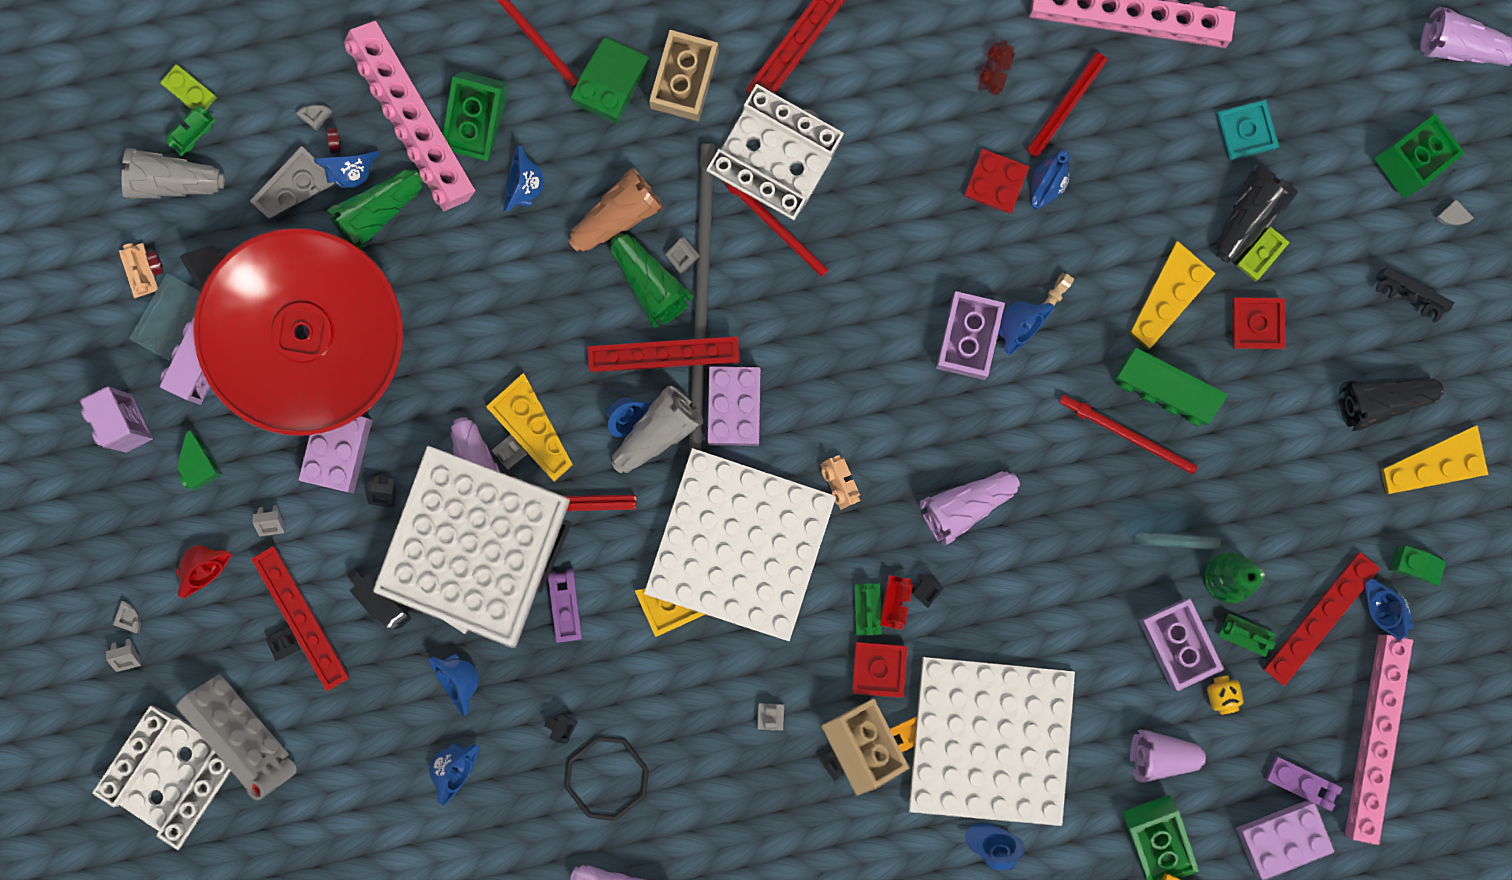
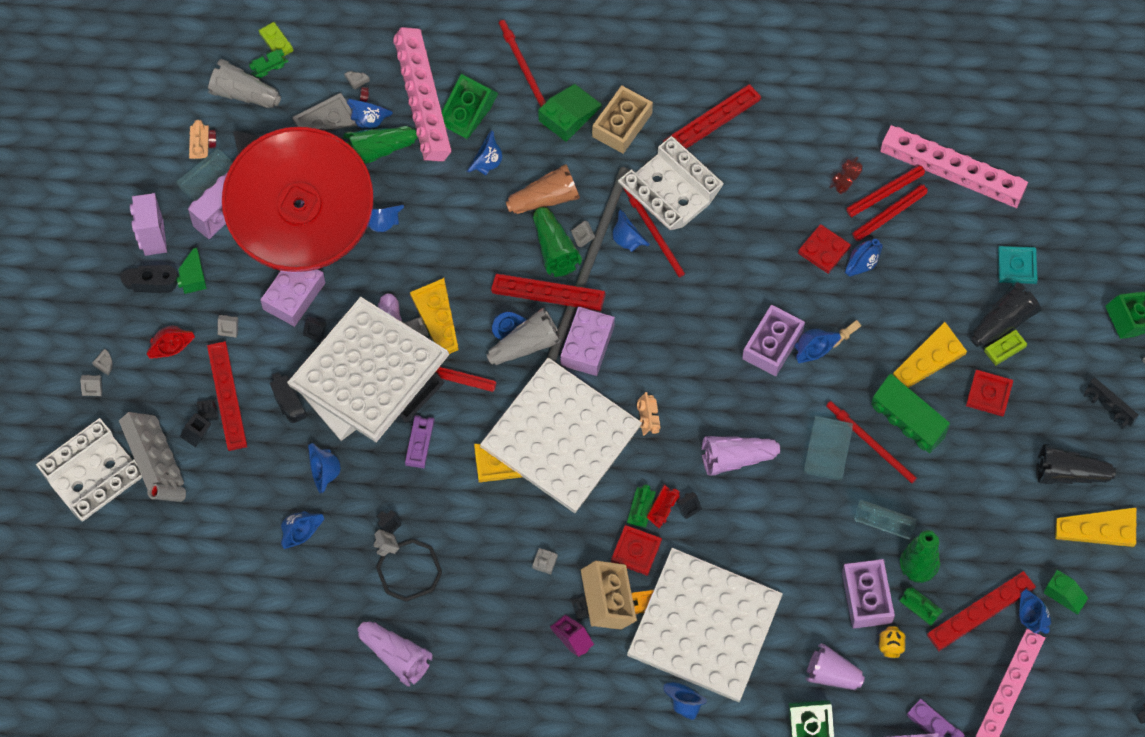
camera: 15 degrees right, 20 degrees down
none -> black piece [121,265,178,293]
none -> black brick [180,413,211,448]
none -> blue hat [368,205,404,232]
none -> light grey tile [374,529,399,556]
none -> magenta slope [550,615,594,657]
none -> blue hat [613,209,650,252]
none -> clear light blue tile [803,416,853,481]
none -> red axle [846,165,925,217]

